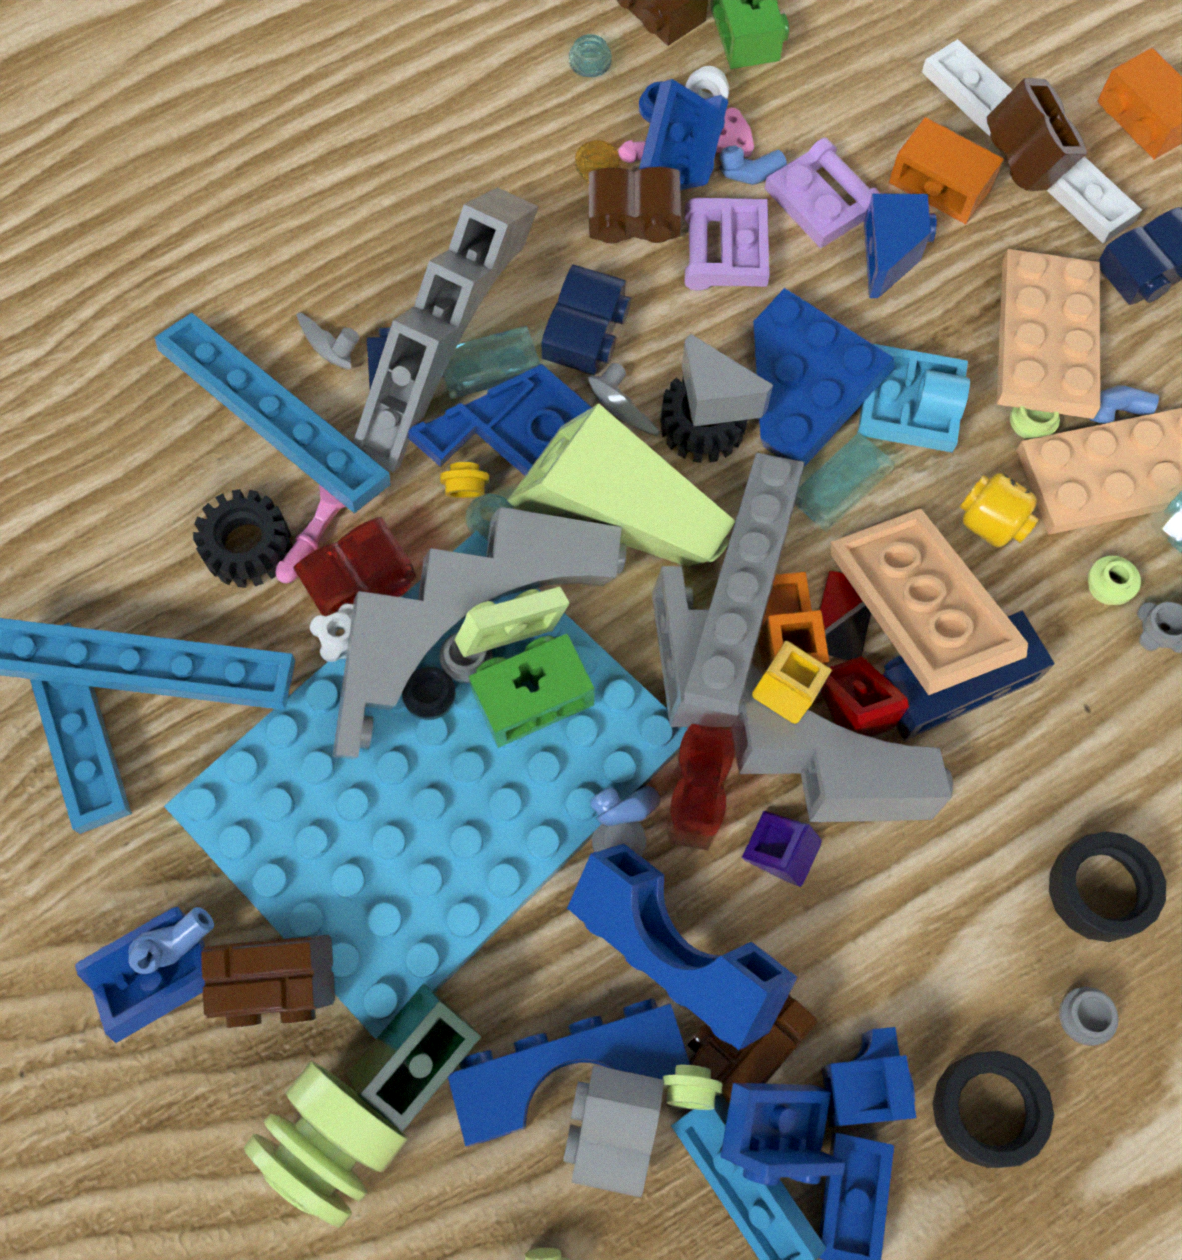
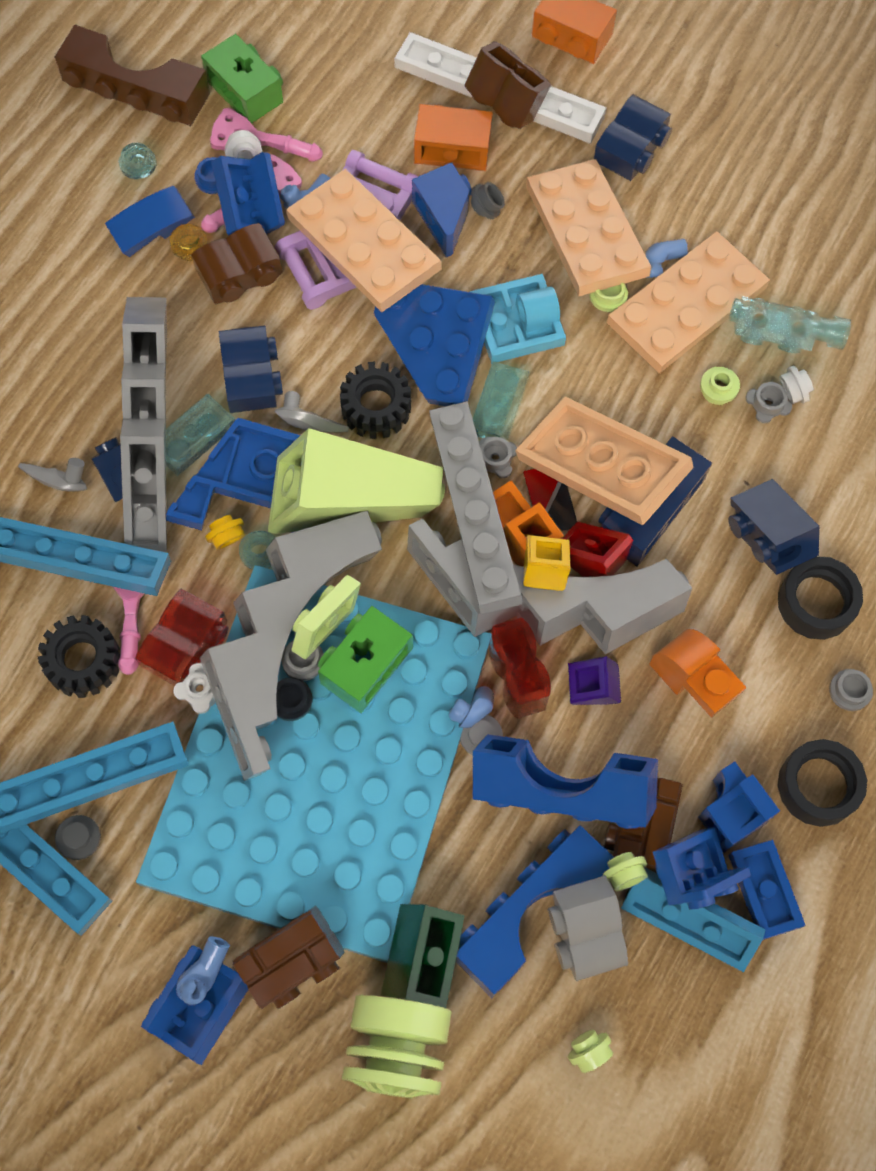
camera: 30 degrees left, 0 degrees up
light grey slope [682,334,773,426] -> none
yellow head [959,473,1039,547] -> none
none -> dark grey plate [55,815,101,860]
none -> blue slope [105,185,195,257]
none -> bright pink piece [210,108,323,162]
none -> light nougat plate [286,169,442,312]
none -> dark grey plate [471,182,505,220]
none -> light grey plate [479,437,517,478]
none -> orange brick [649,629,747,718]
none -> dark blue brick [728,479,820,575]

